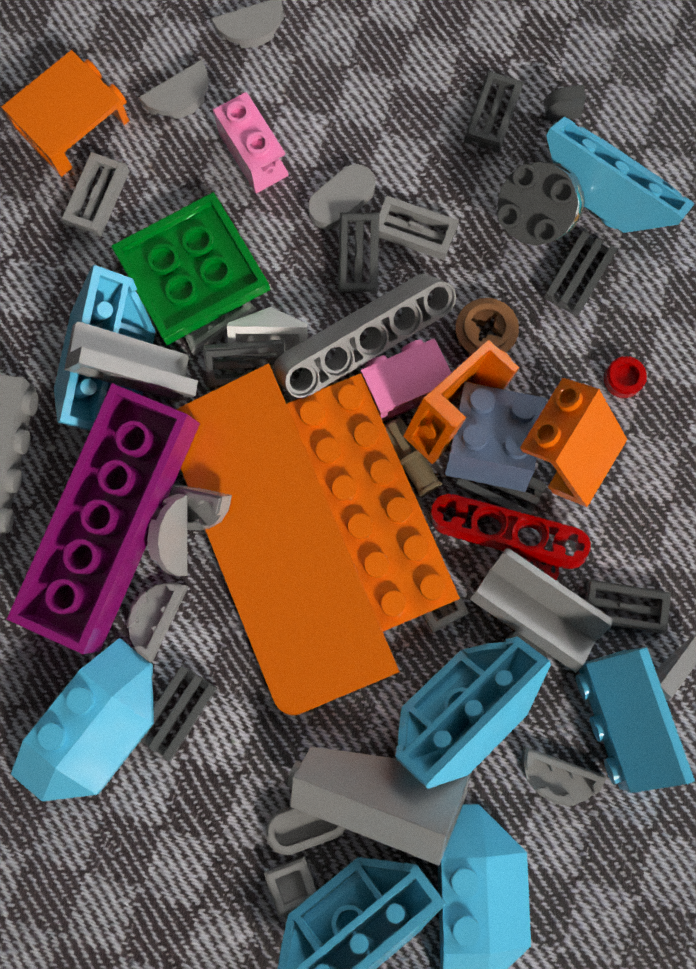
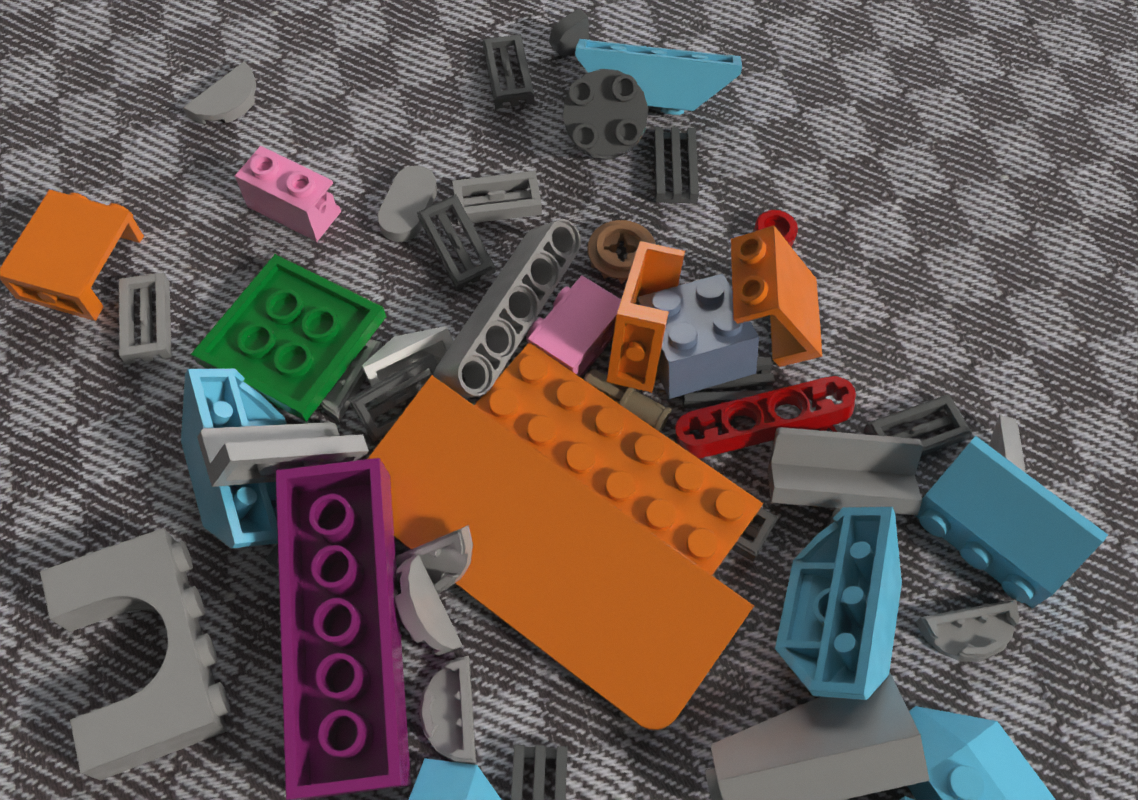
camera: 35 degrees left, 15 degrees down
light grey tile [139,59,209,119] -> none

